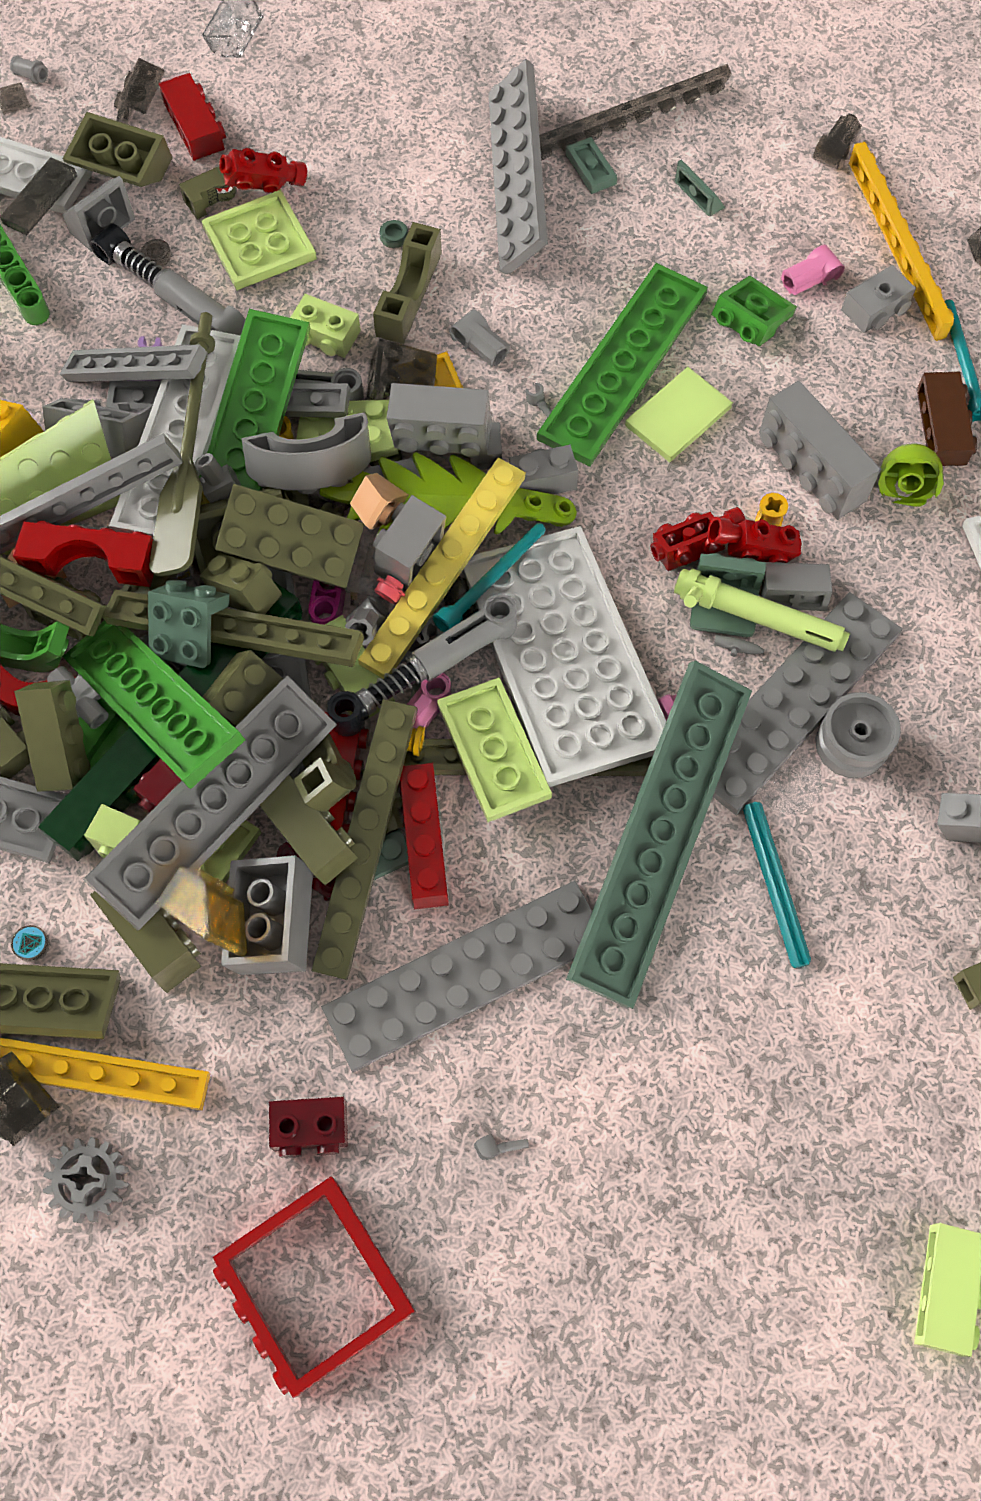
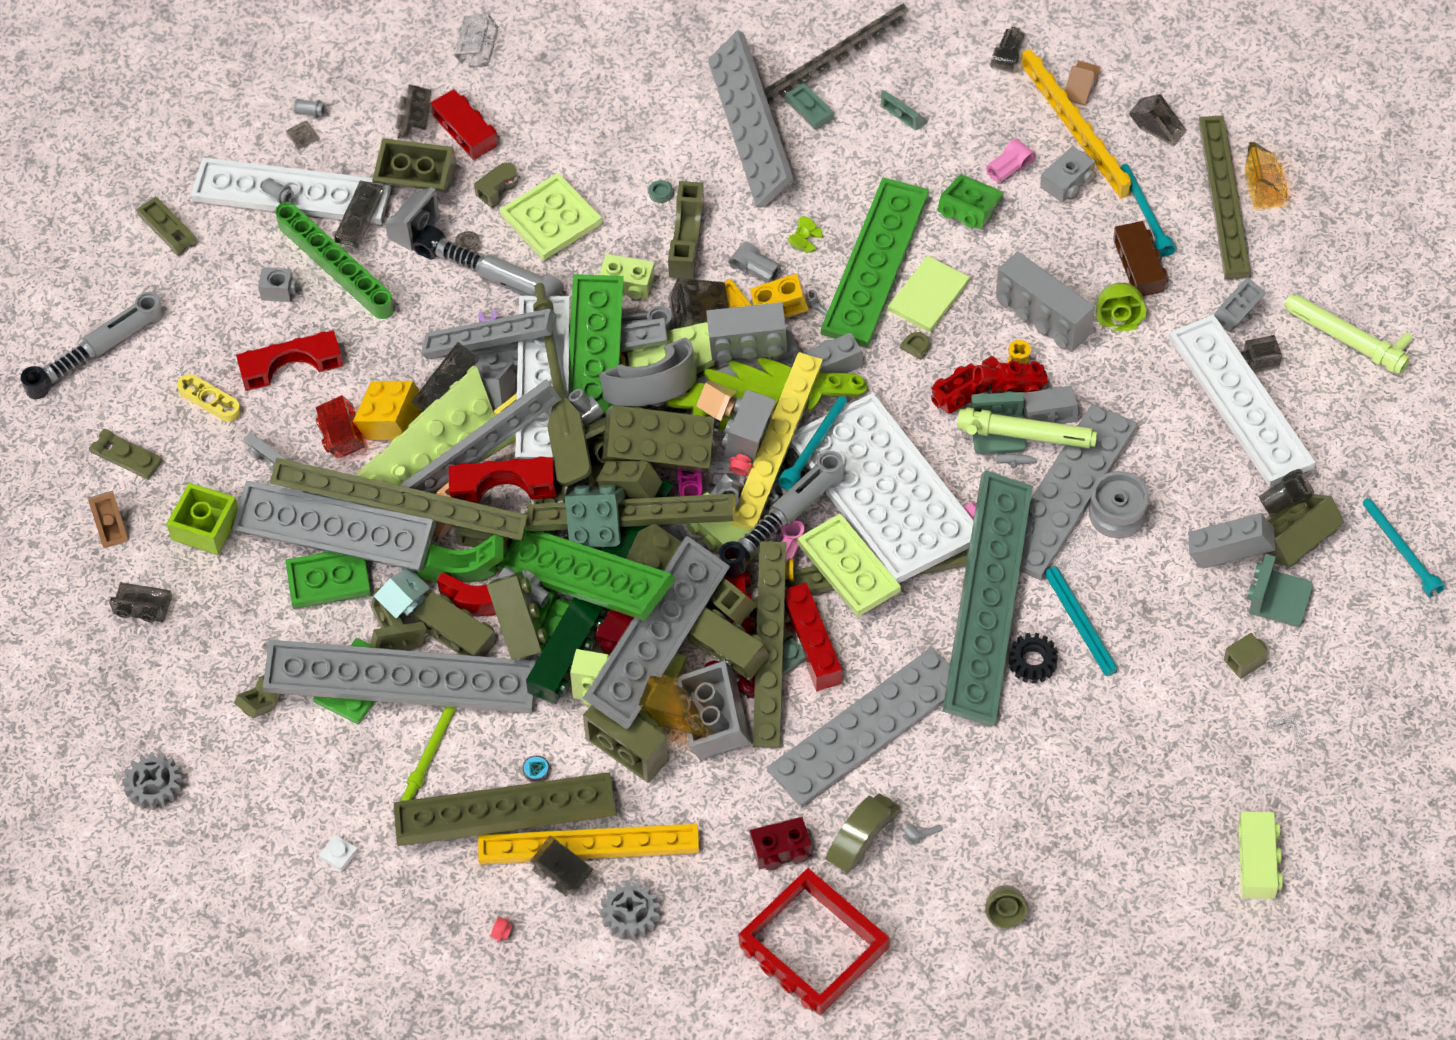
camera: 10 degrees left, 10 degrees down
red brick [219,148,307,193] -> none
none -> clear smoke plate [411,342,480,411]
none -> yellow brick [750,273,809,318]
none -> lime piece [787,216,823,253]
none -> olive arch [825,793,901,873]
none -> olive tile [900,332,930,360]
none -> olive helmet [985,885,1028,928]
none -> black tyre [1009,633,1058,684]
none -> medium nougat slope [1065,60,1101,106]

